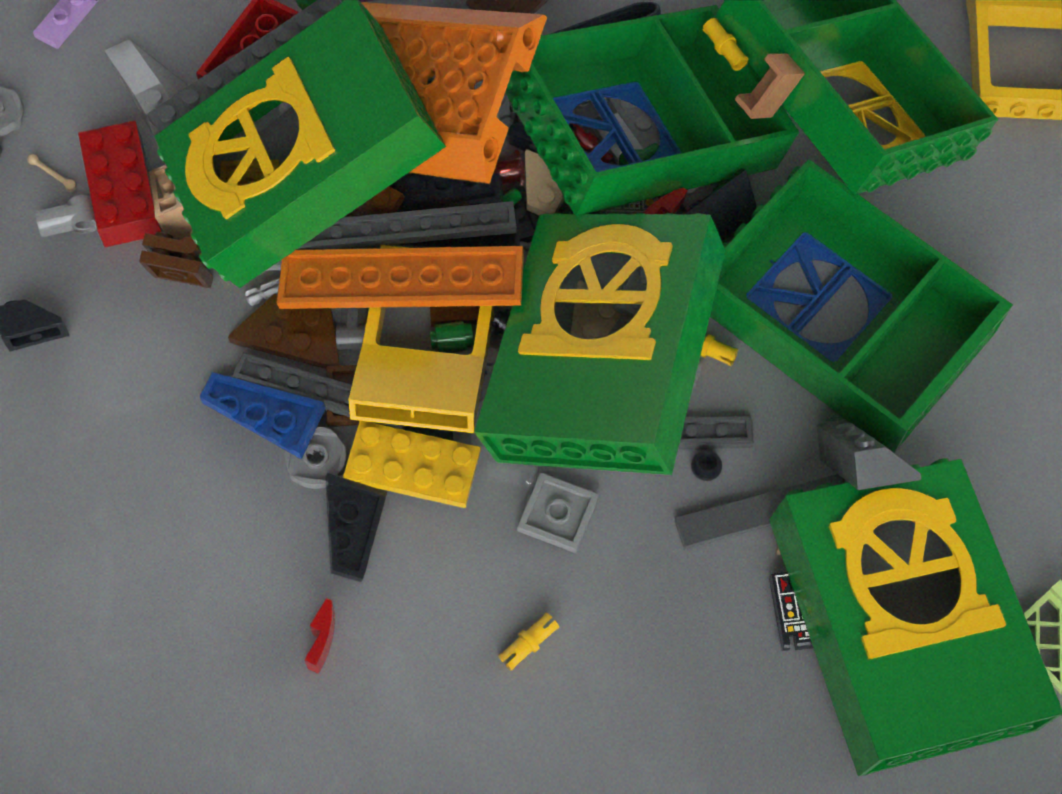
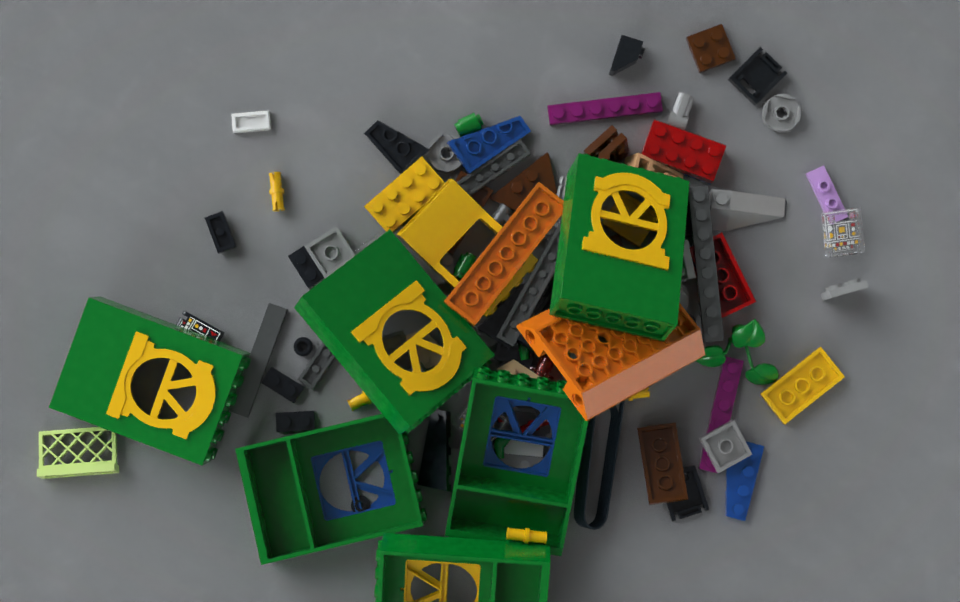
camera: 130 degrees right, 20 degrees up
tan hinge [27,154,77,192] -> none
red slope [304,598,335,675] -> none
red slope [643,188,688,214] -> none
nougat panel [735,53,805,119] -> none
dark grey slope [817,417,921,490] -> none
none -> black plate [205,211,237,254]
none -> white tile [231,110,271,134]
none -> black plate [261,367,305,403]
none -> black plate [276,411,316,432]
none -> black plate [288,246,325,288]
none -> black plate [351,495,370,512]
none -> green brick [454,112,484,137]
none -> magenta plate [547,92,663,125]

